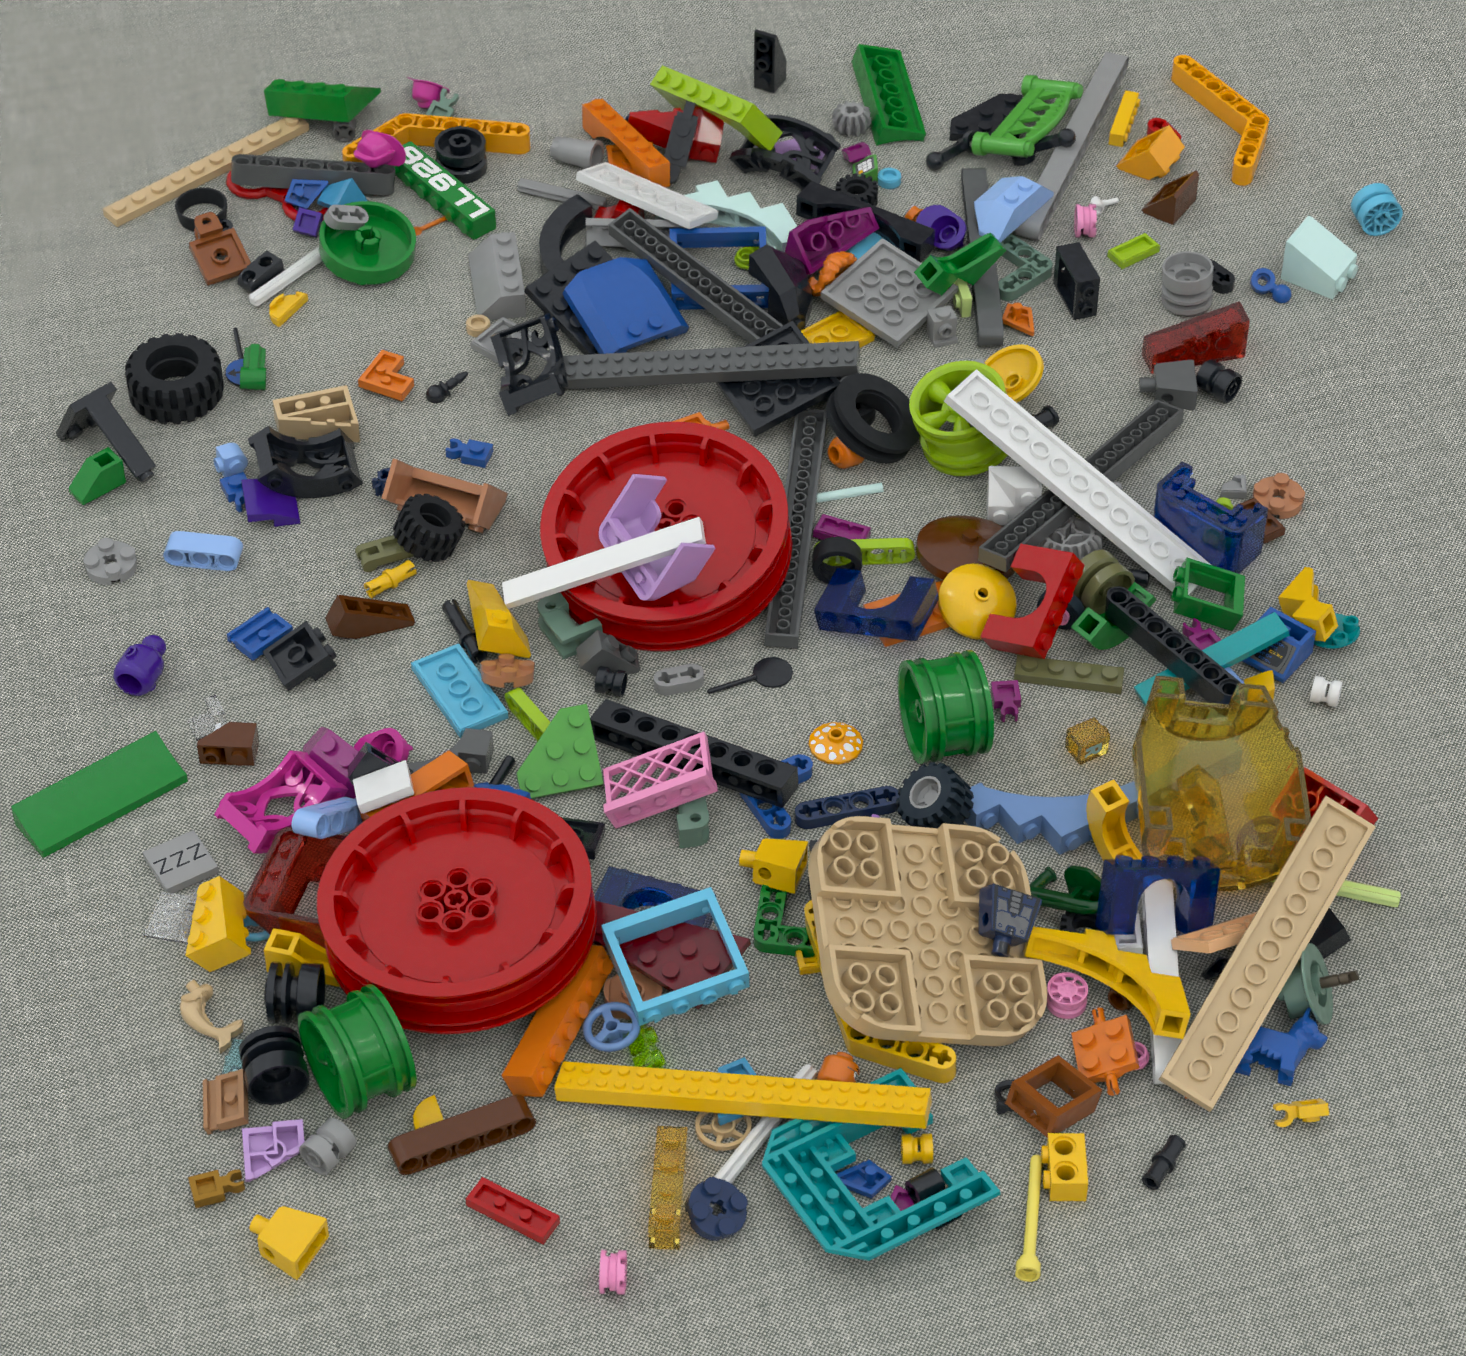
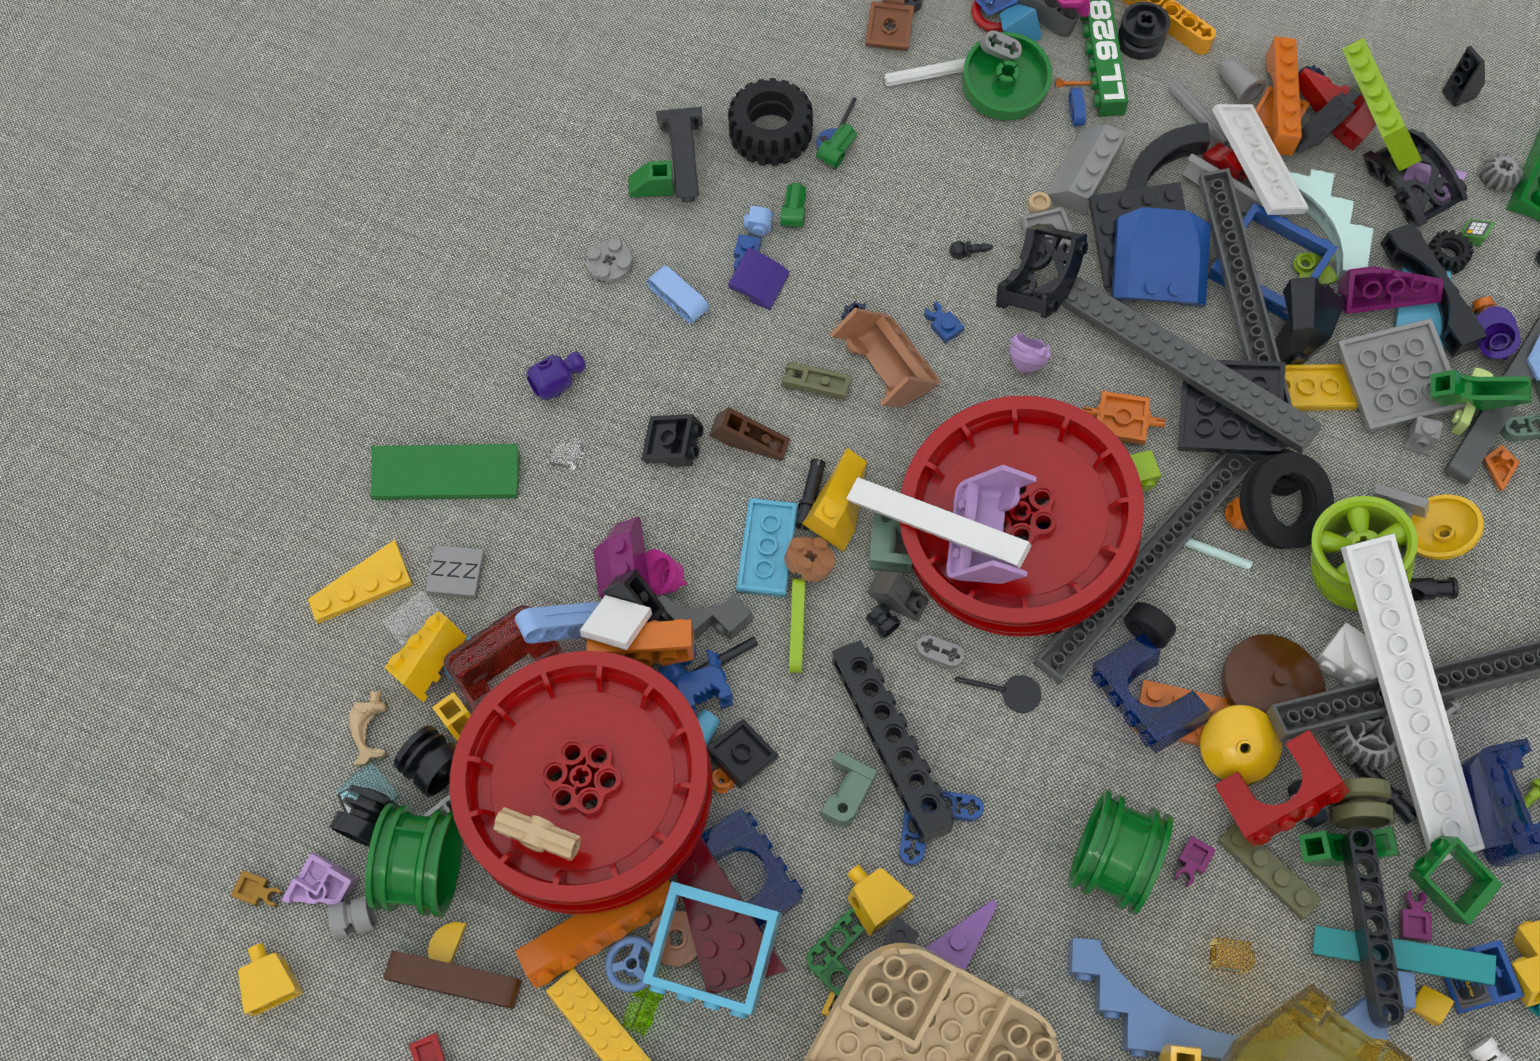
camera: 40 degrees right, 20 degrees up
reddish brown slope [197,722,259,766] -> none
medium nougat plate [203,1069,249,1135] -> none
dark pink fence [214,750,348,854] -> none
blue plate [227,607,293,661] -> none
black leg [238,250,284,293] -> none
black fence [248,426,363,498] -> none
yellow tile [269,291,308,327] -> none
tan wedge [273,385,360,442] -> none
dark purple plate [292,207,323,238] -> none
orange plate [358,350,414,401] -> none
yellow pin [364,560,417,598] -> none
black tyre [393,494,465,562] -> none
bright green plate [516,704,604,799] -> none
bright pink fence [603,732,718,829] -> none
dark blue beam [794,786,900,829] -> none
orange piece [809,251,857,297] -> none
light orange dish [809,722,863,765] -> none
magenta plate [813,514,871,540] -> none
lime beam [813,538,915,566] -> none
magenta plate [841,142,871,163] -> none
medium azure tile [878,168,901,189] -> none
black wheel [896,762,974,829] -> none
none -> yellow wing [308,540,413,624]
none -> tan piece [494,807,582,861]
none -> green piece [780,182,806,228]
none -> lavender hair [1009,333,1051,374]
none -> blue beam [1068,87,1086,126]

